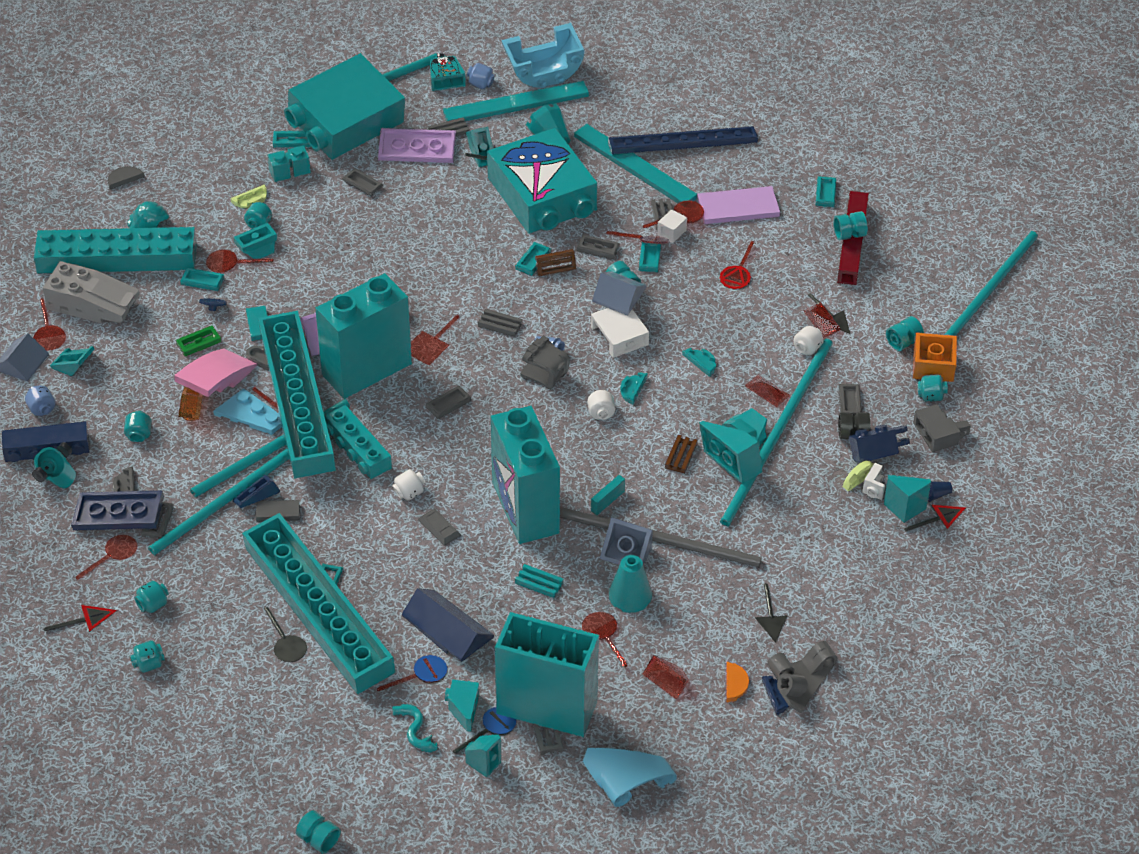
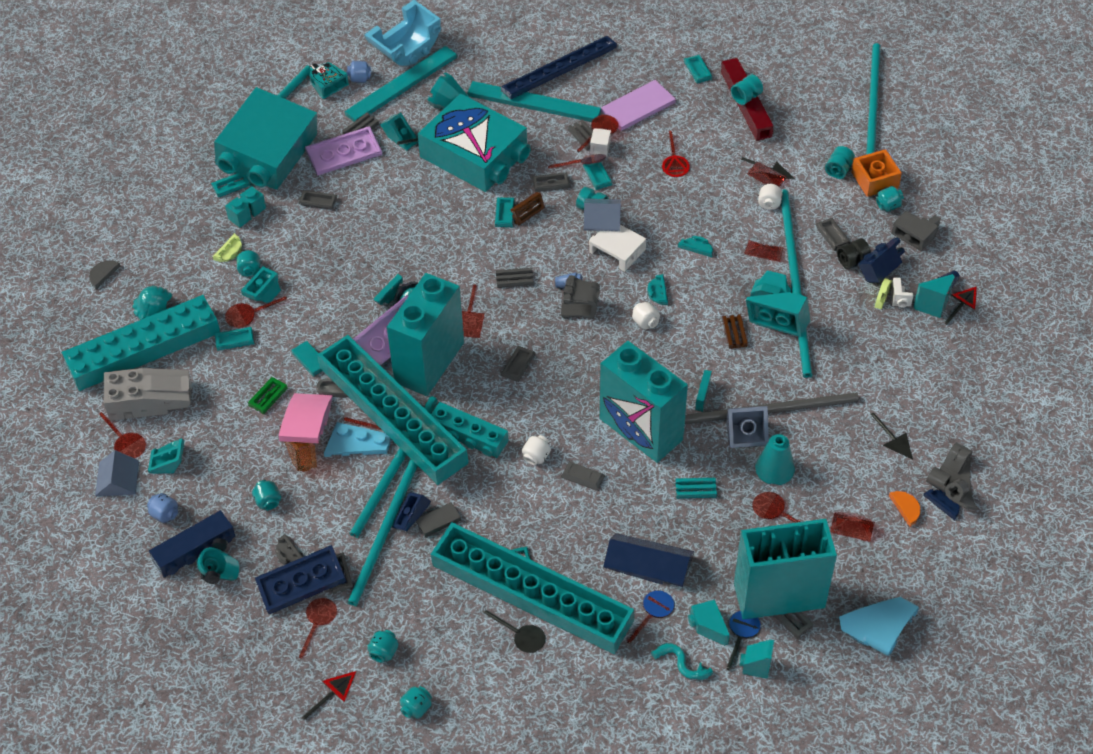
camera: 25 degrees left, 5 degrees up
dark blue piece [199,298,227,311] -> none

